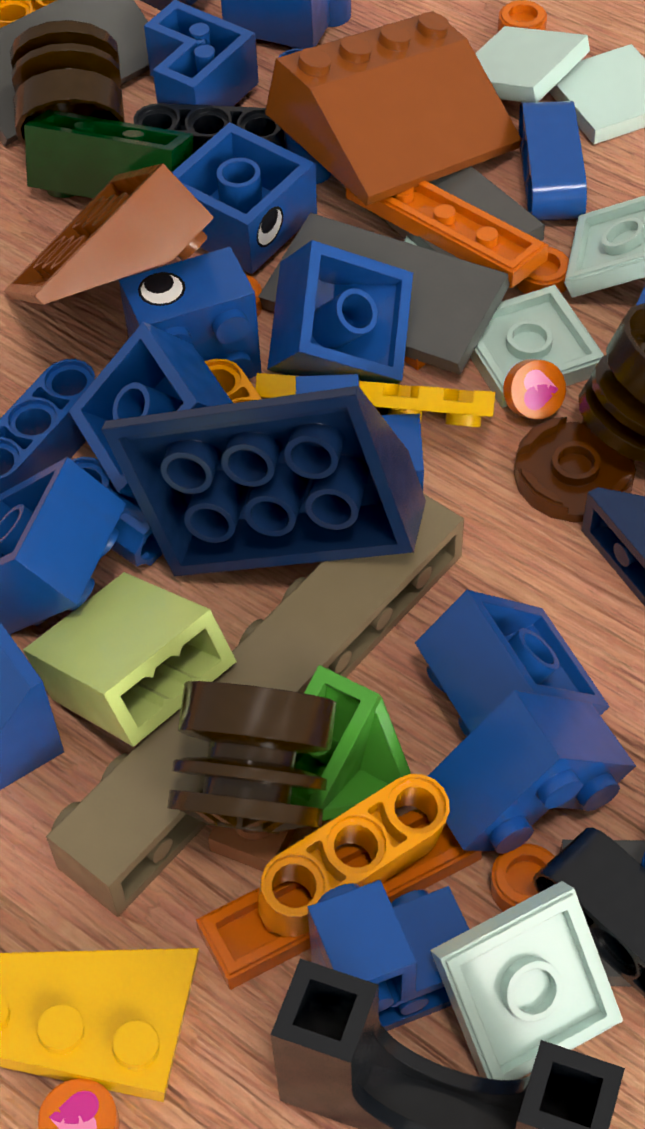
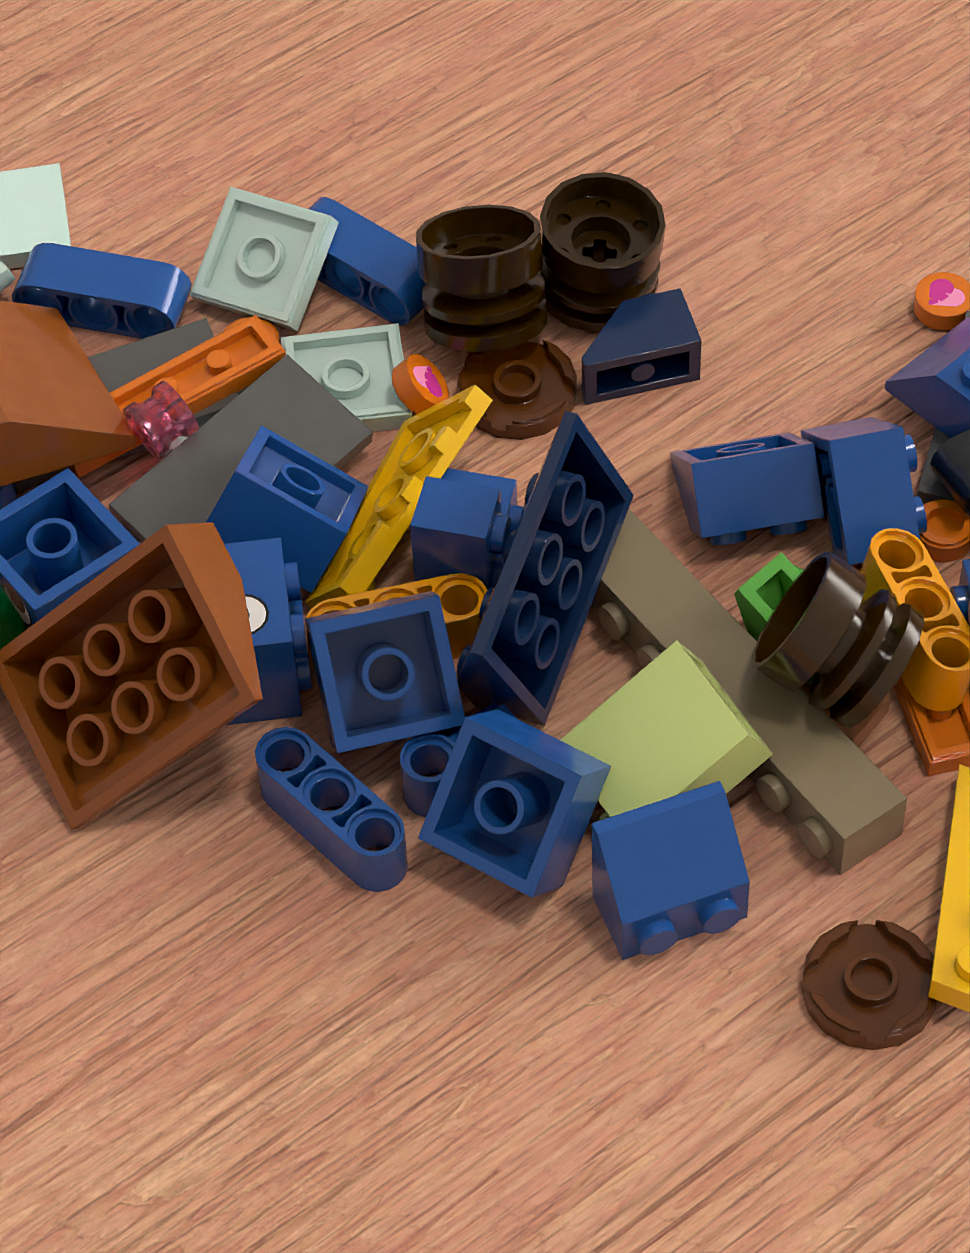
camera: 75 degrees left, 0 degrees up
none -> clear pink wheel [122,380,199,459]

